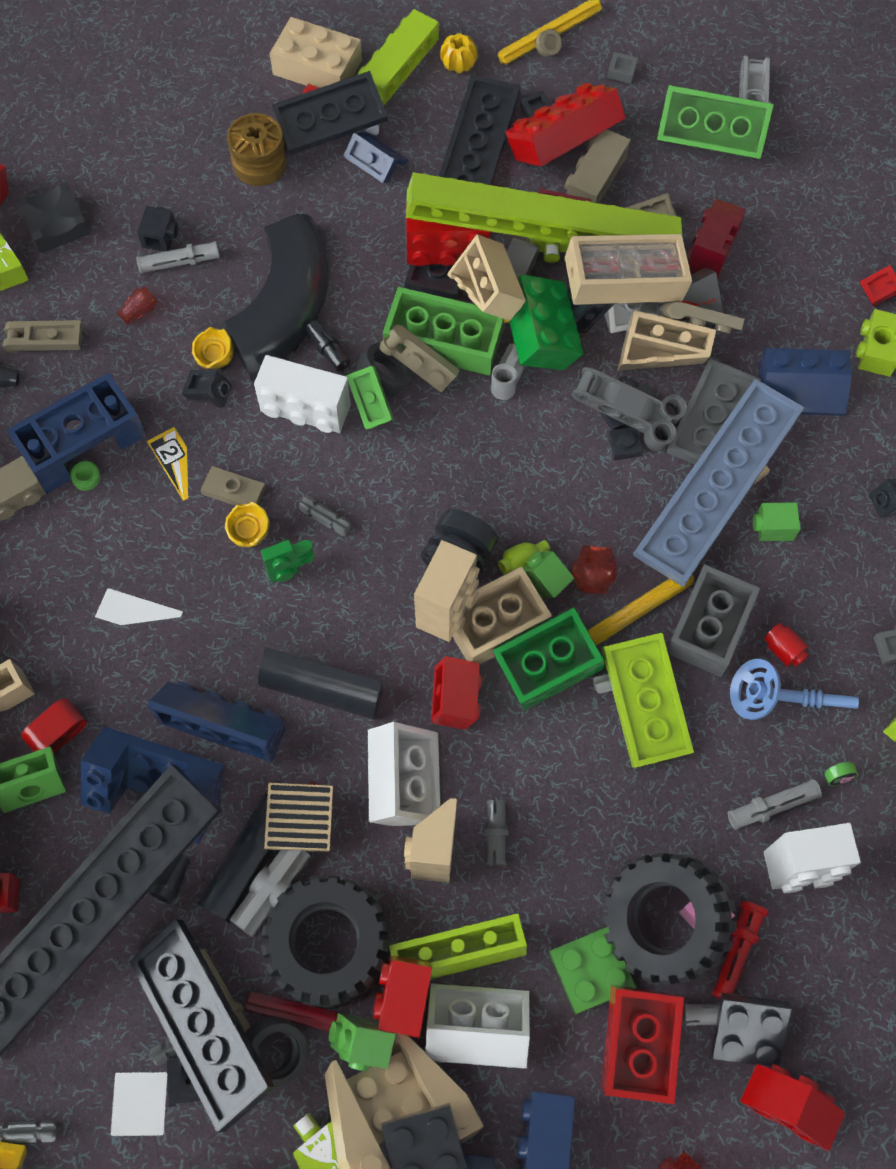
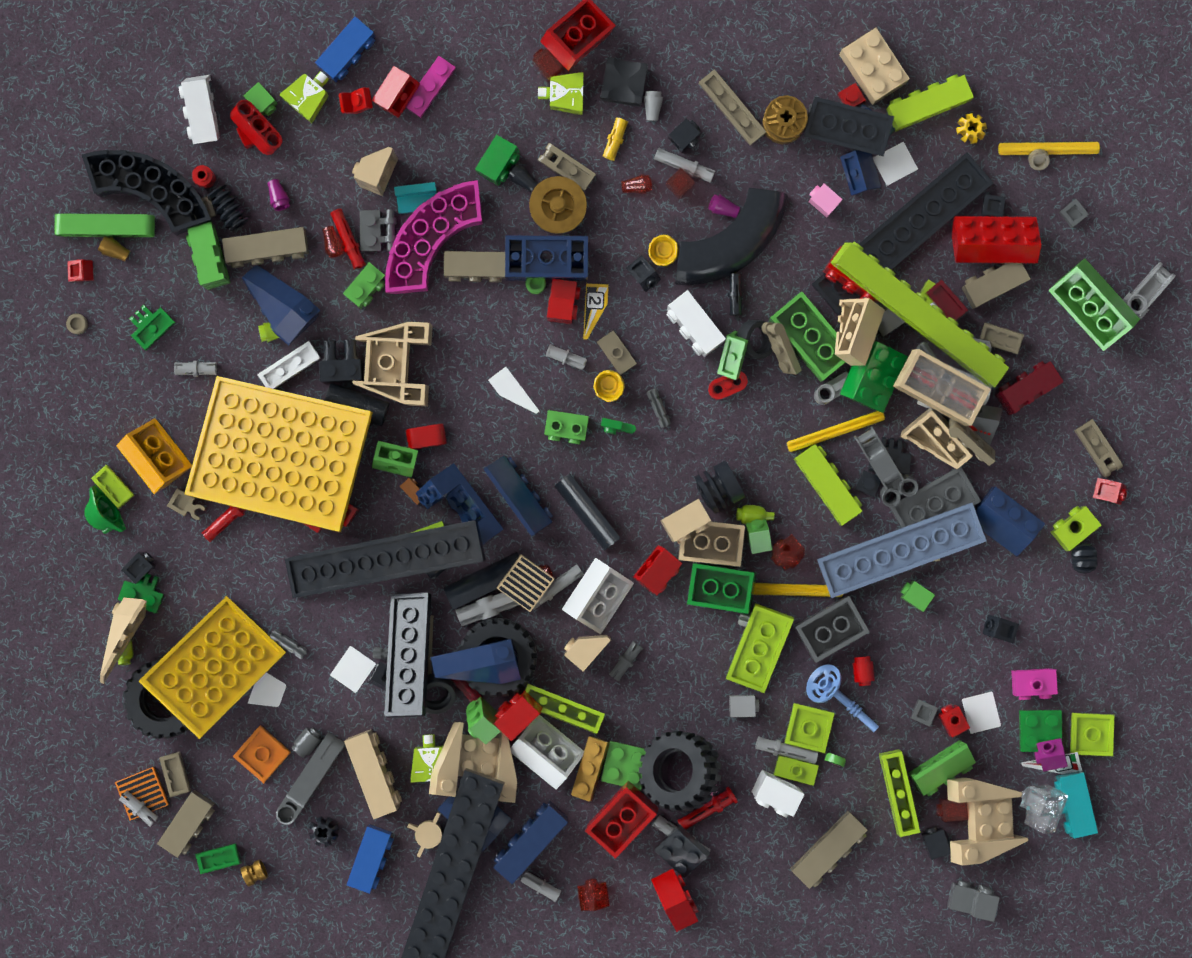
camera: 35 degrees right, 20 degrees up
none -> dark orange piece [399,478,422,505]
none -> dark blue wedge [431,639,521,684]
none -> pearl gold wheel [529,176,587,234]
none -> light grey pin [533,564,584,610]
none -> bright green brick [544,410,589,445]
none -> light grey axle [546,344,587,370]
none -> red brick [547,279,580,324]
none -> pearl gold plate [571,736,610,802]
none -> yellow pin [603,118,628,161]
none -> light grey cone [643,91,663,121]
none -> clear red brick [665,168,695,200]
none -> dark tan plate [698,69,766,146]
none -> magenta cone [708,194,740,218]
none -> red plate [708,371,748,400]
none -> light grey brick [729,695,759,717]
none -> lime plate [773,755,819,786]
none -> lime plate [784,703,834,753]
none -> yellow axle [787,411,885,452]
none -> lime brick [794,444,862,526]
none -> bright pink brick [809,184,843,217]
none -> white sticker [873,142,918,185]
none -> dark tan plate [1074,419,1123,478]

